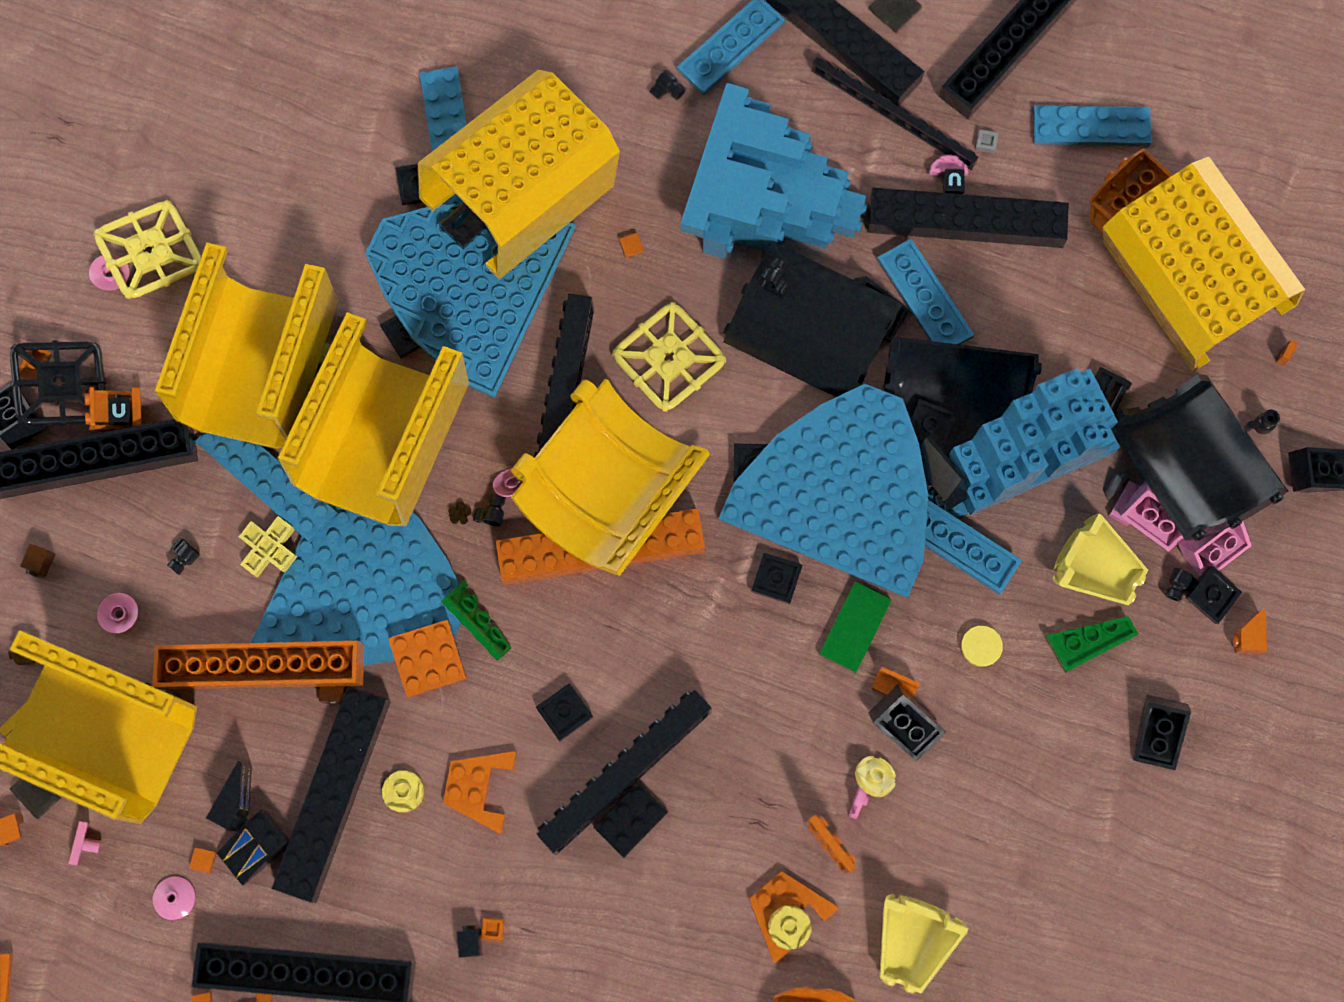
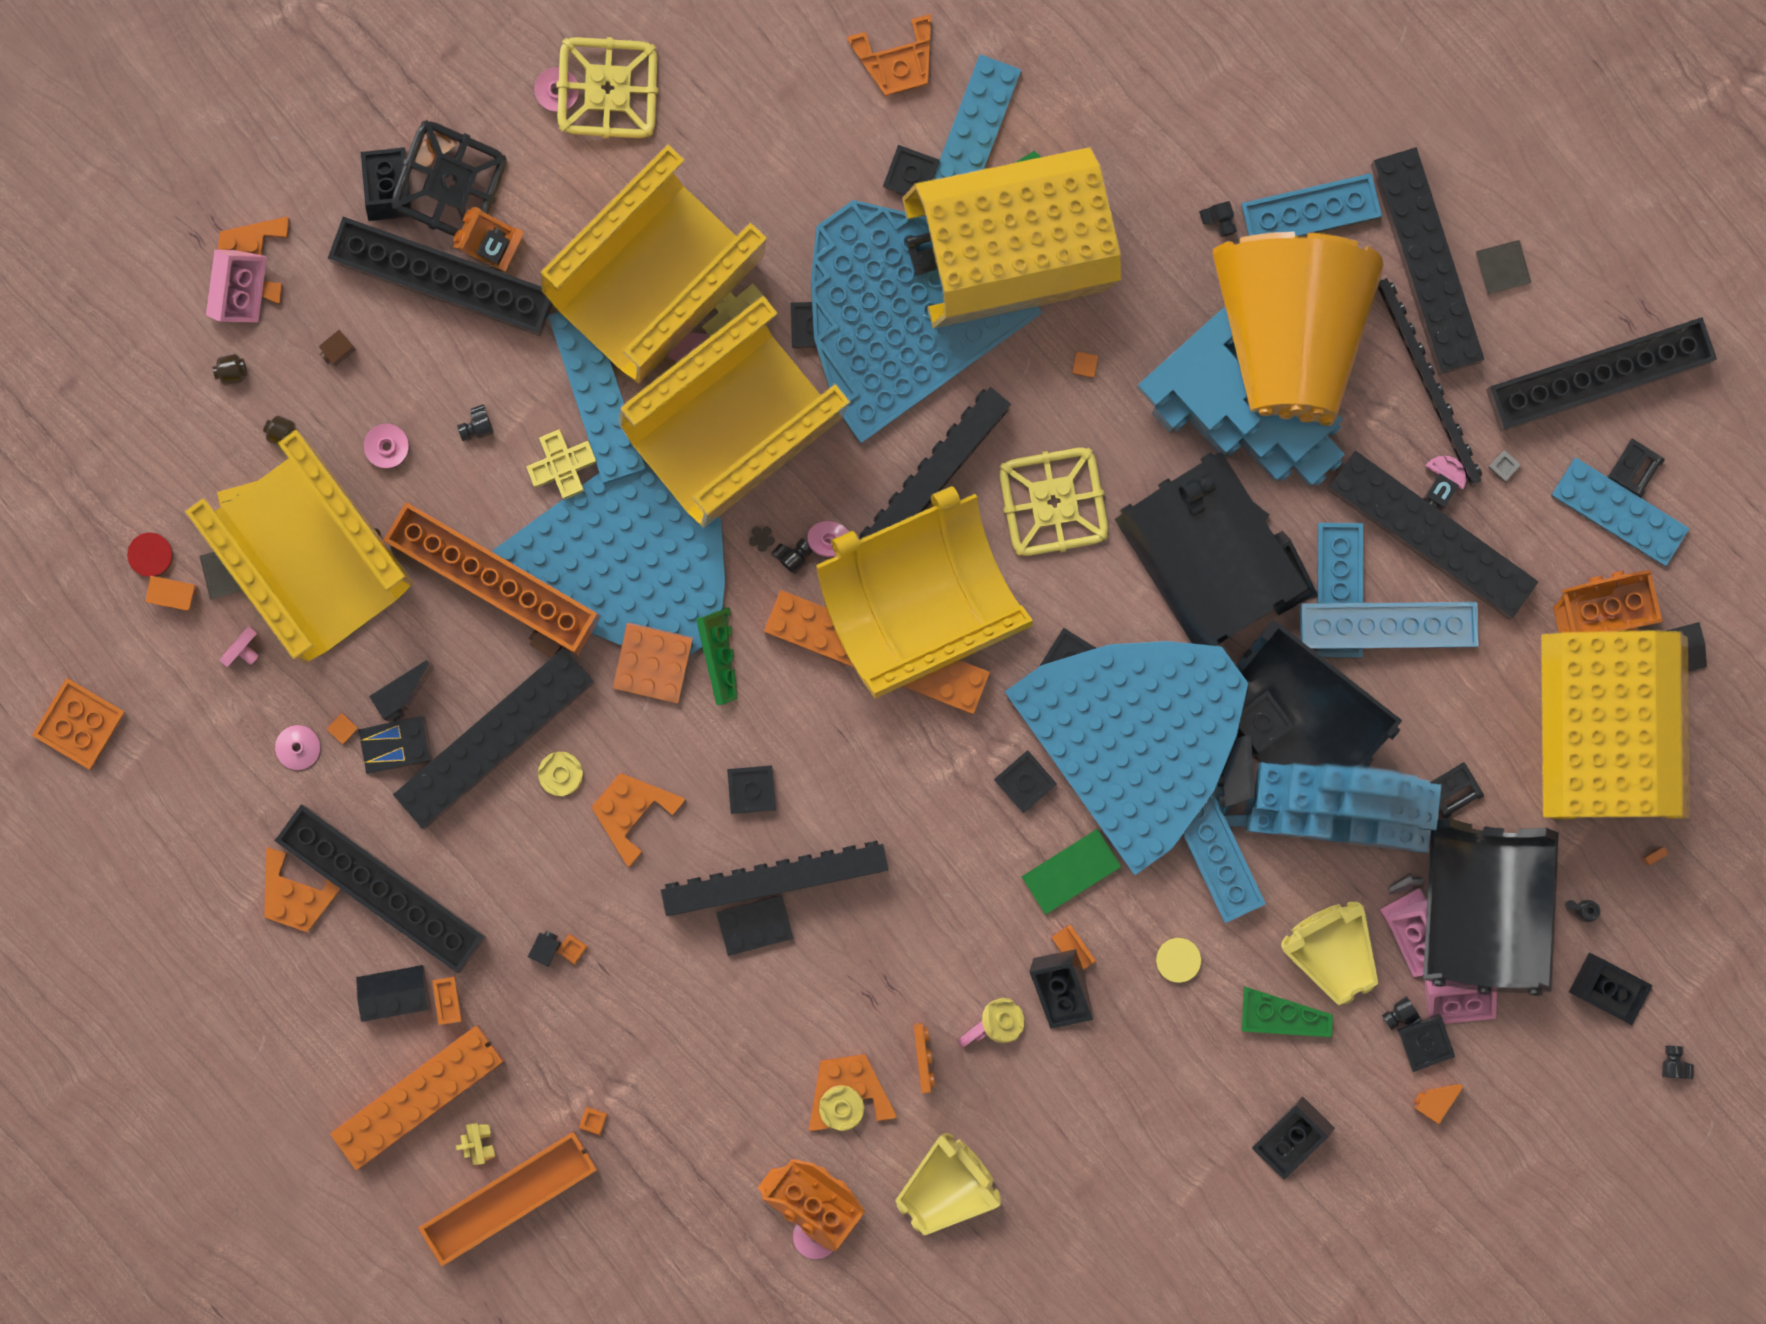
camera: 25 degrees right, 10 degrees up
none -> orange wing [847,14,931,96]
none -> light orange cone [1213,232,1384,426]
none -> dark azure plate [1300,602,1479,649]
none -> black plate [1607,438,1665,498]

